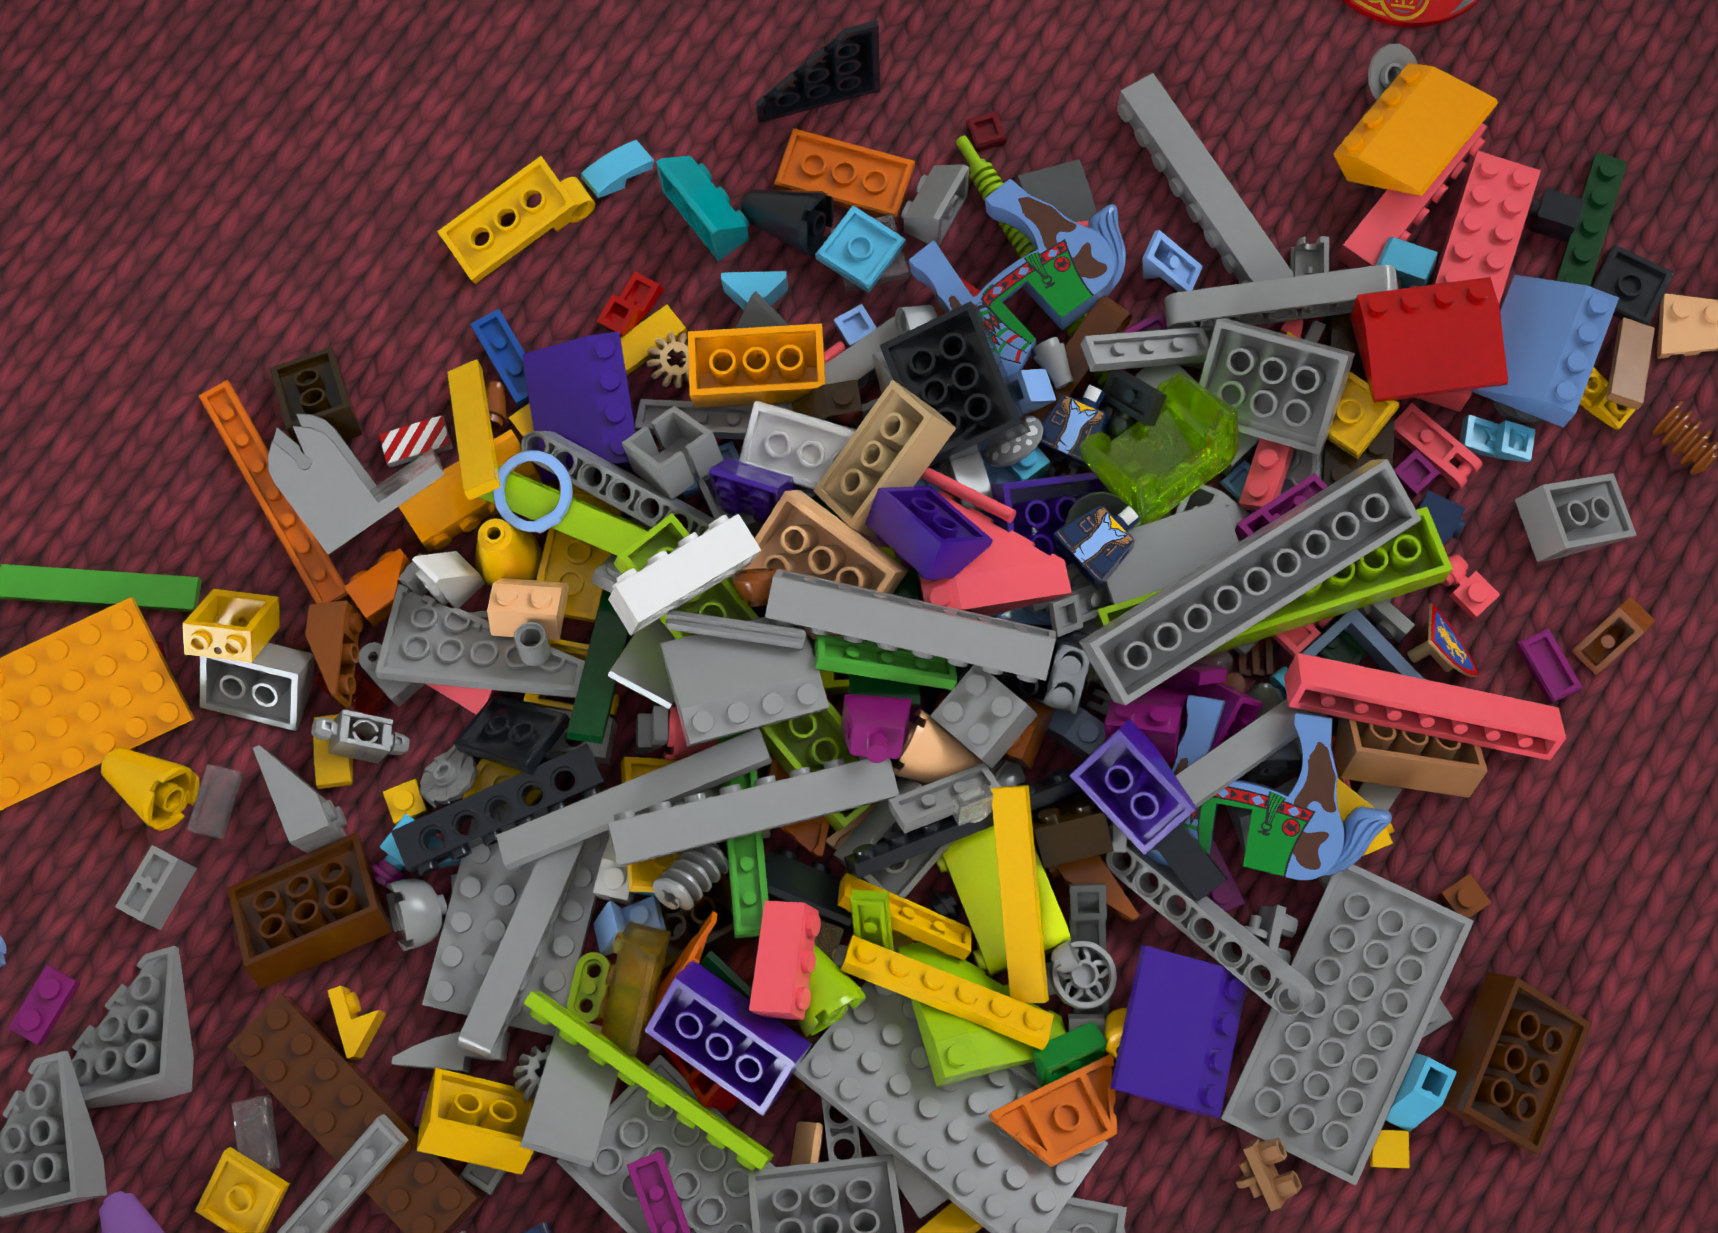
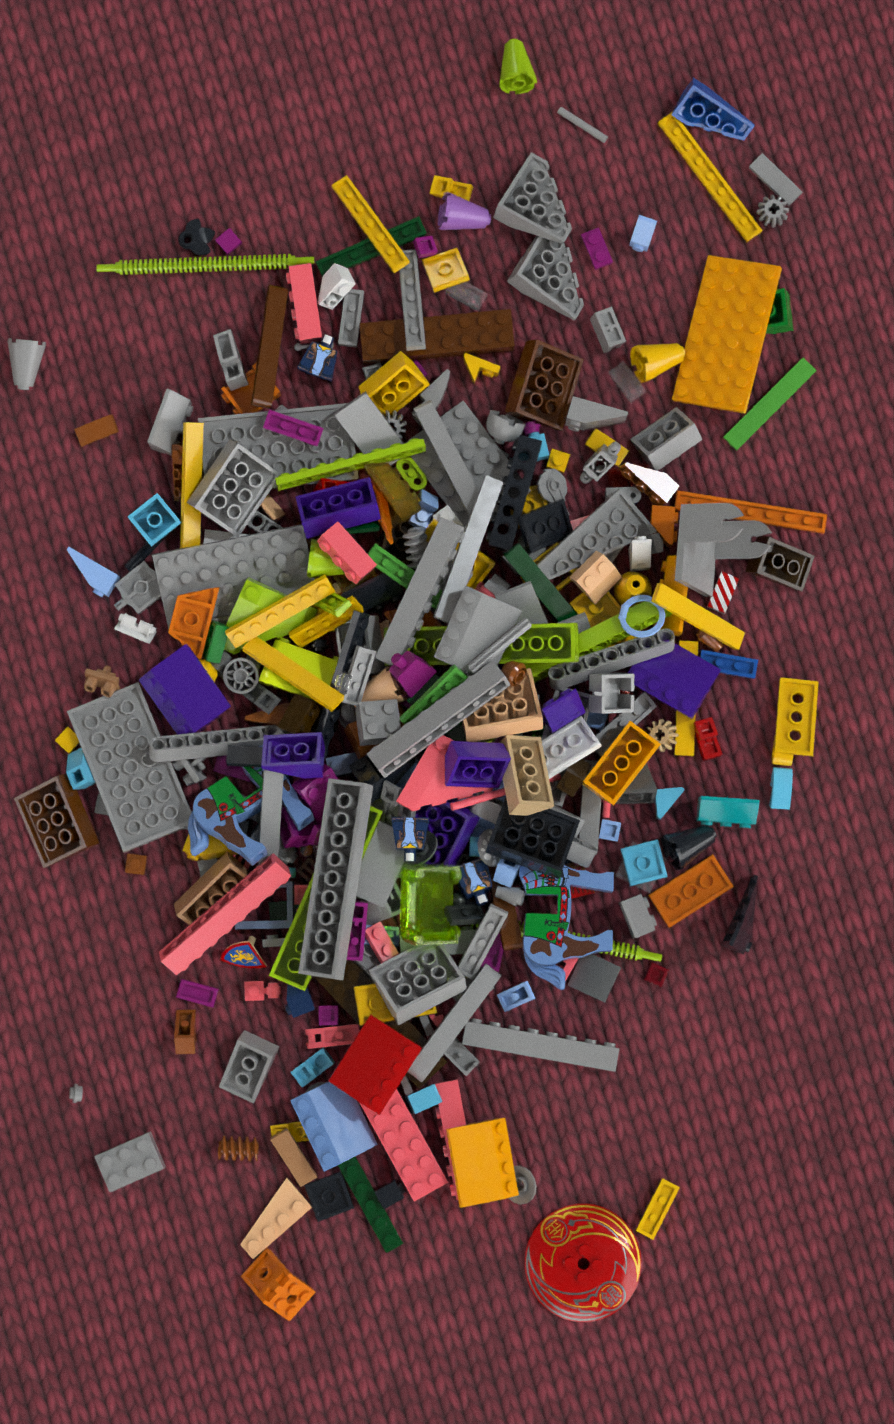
camera: 125 degrees right, 10 degrees up
yellow window [183,589,280,663] -> none
light grey beam [514,622,551,666] -> none
white brick [608,514,761,635] -> none
light grey hinge [1051,940,1082,973] -> none
none -> white hinge [115,613,156,644]

